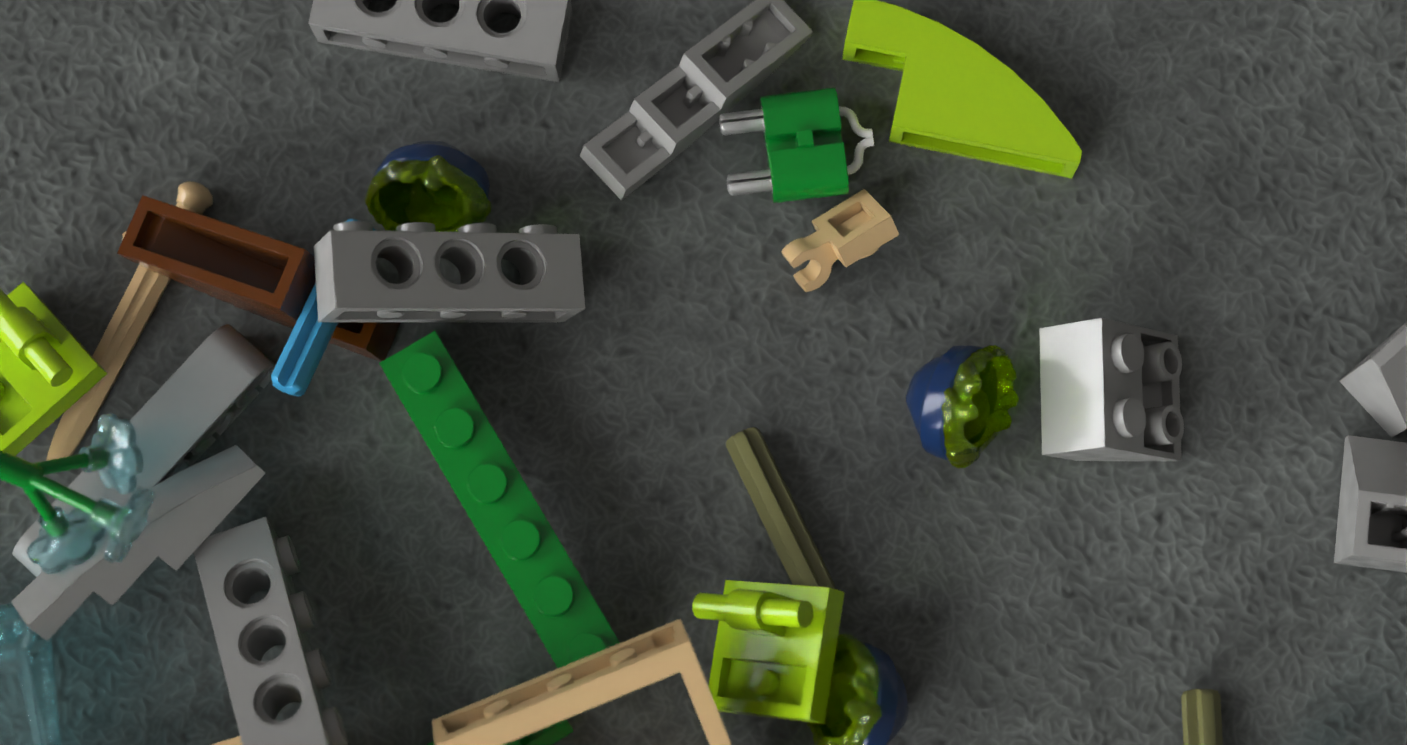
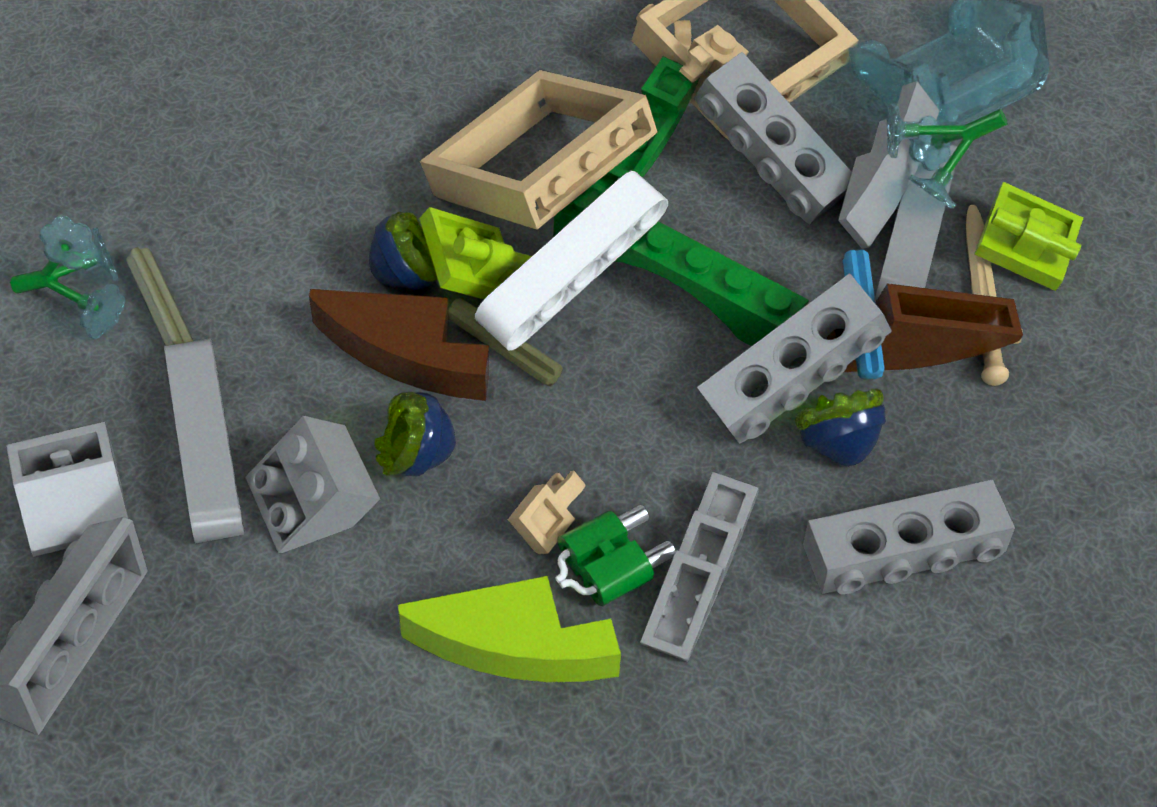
camera: 150 degrees right, 25 degrees down
none -> light grey beam [164,338,244,544]
none -> reddish brown slope [309,289,489,401]
none -> white beam [475,171,668,351]

